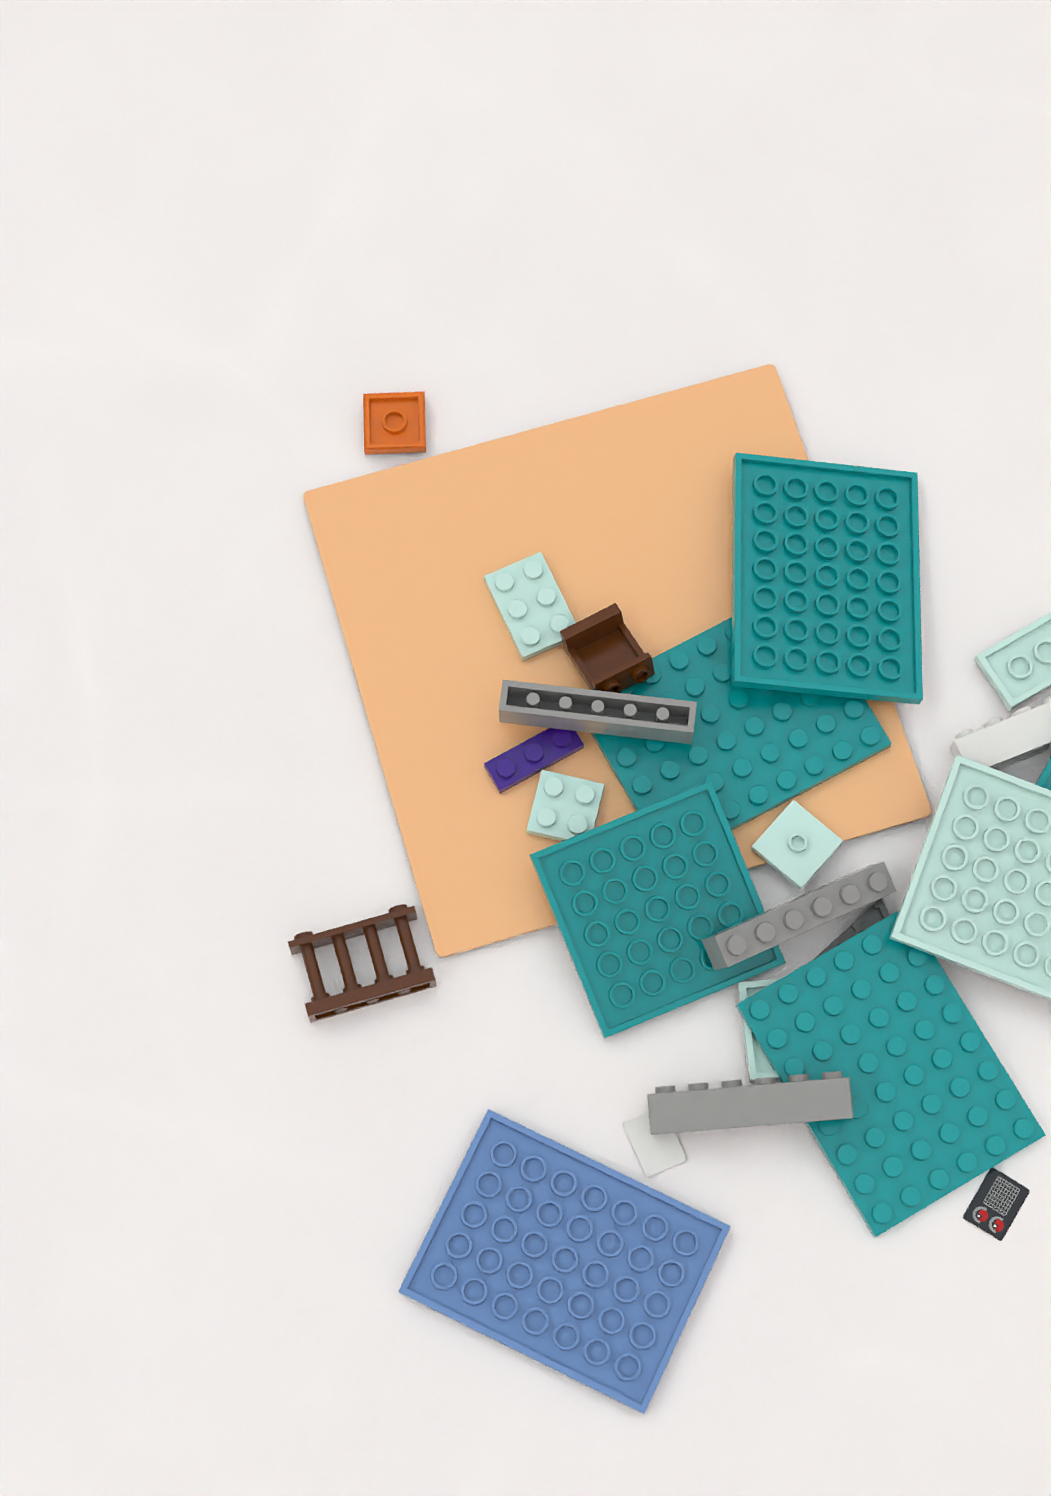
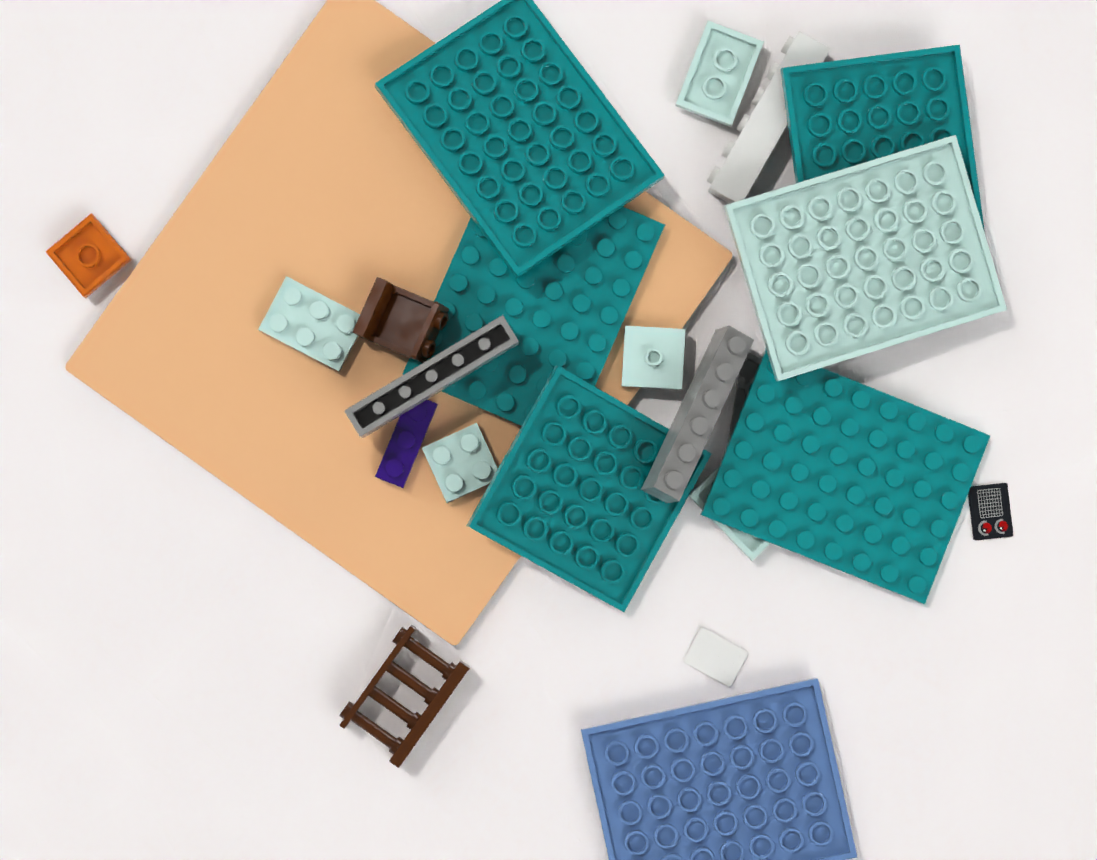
camera: 40 degrees left, 15 degrees up
light grey brick [647,1071,854,1135] -> none

